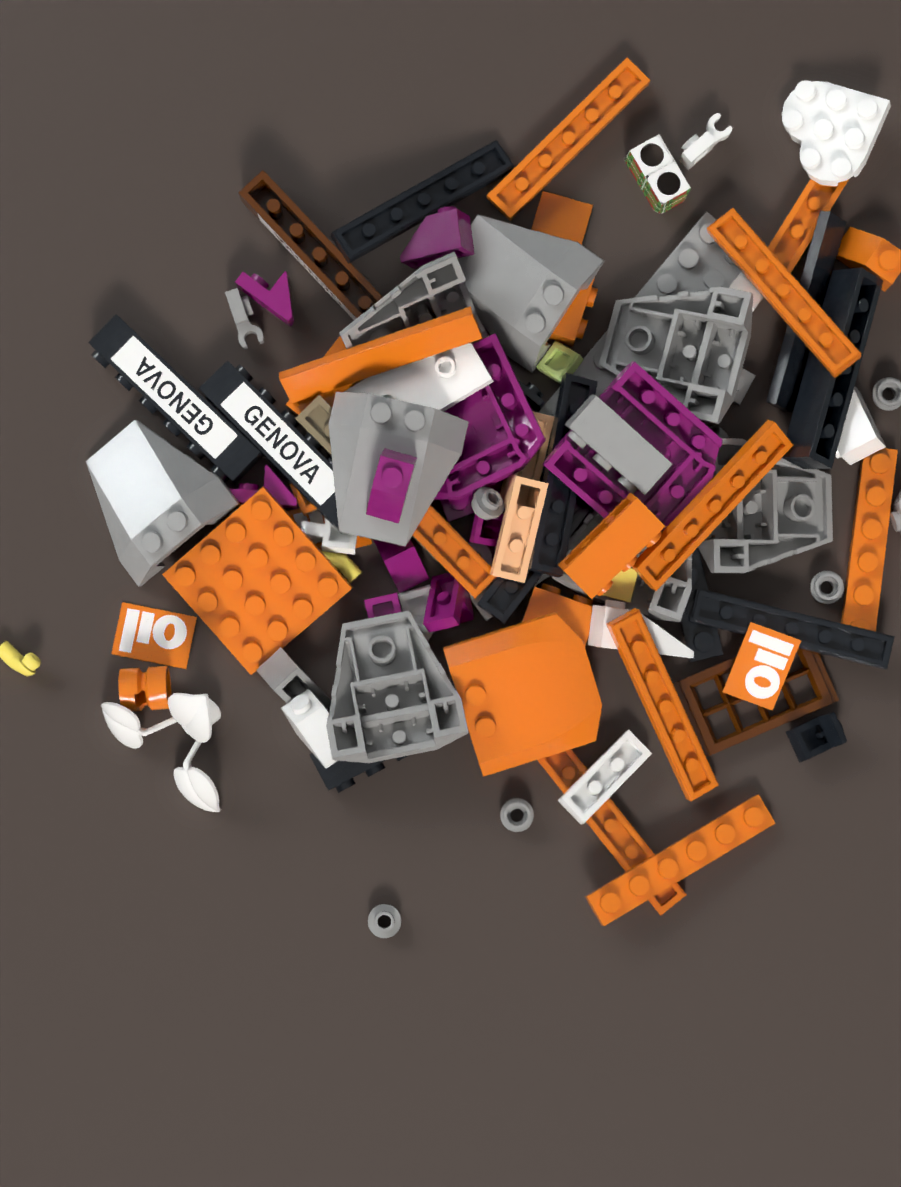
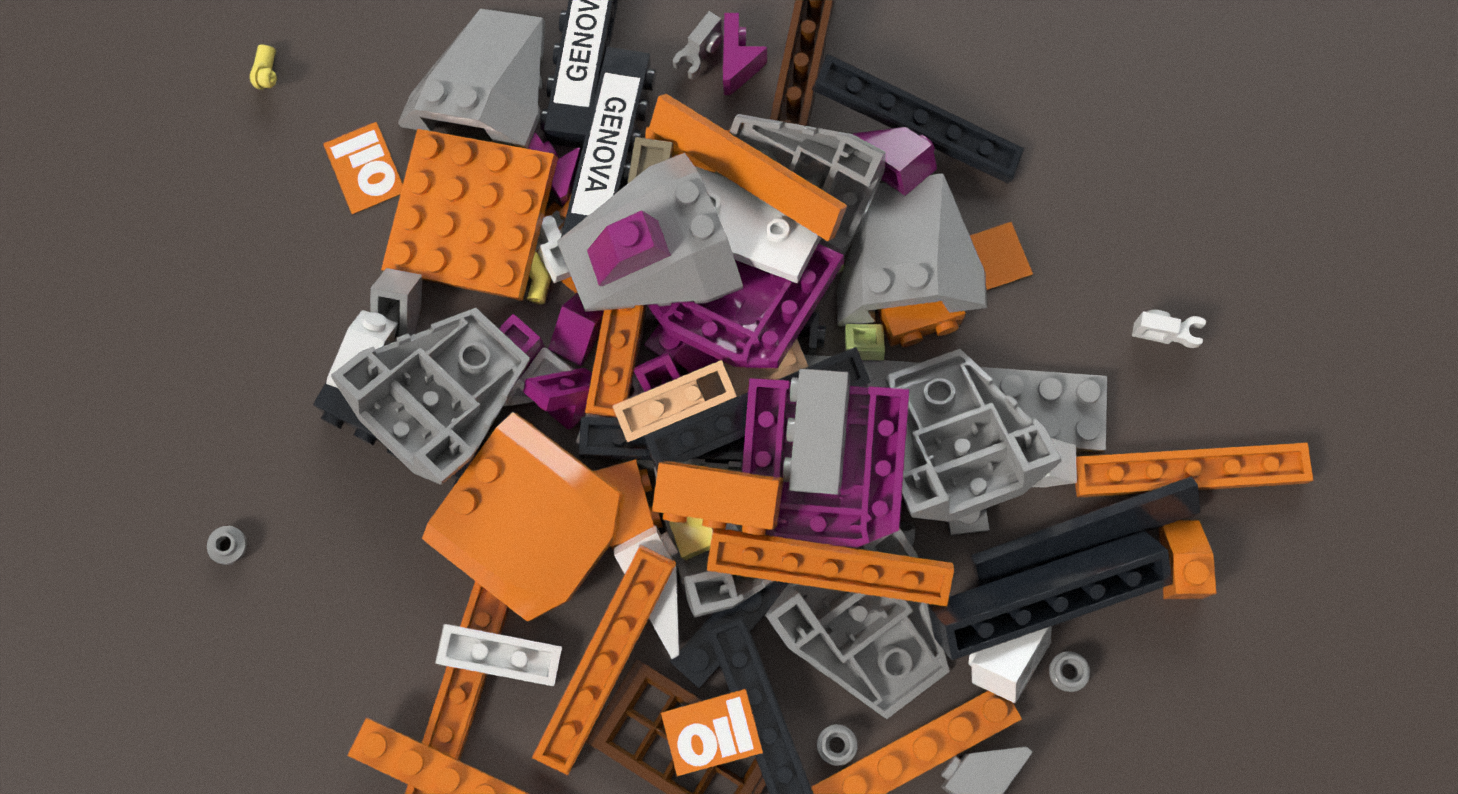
camera: 60 degrees right, 10 degrees down
white plant [101,693,222,812] -> none
orange wheel [118,666,172,711] -> none
light grey plate [471,487,504,520] -> none
orange plate [487,58,650,221] -> none
light grey plate [500,798,534,832] -> none
white piece [624,134,691,213] -> none
orange tile [707,208,861,378] -> none
white plate [782,80,891,186] -> none

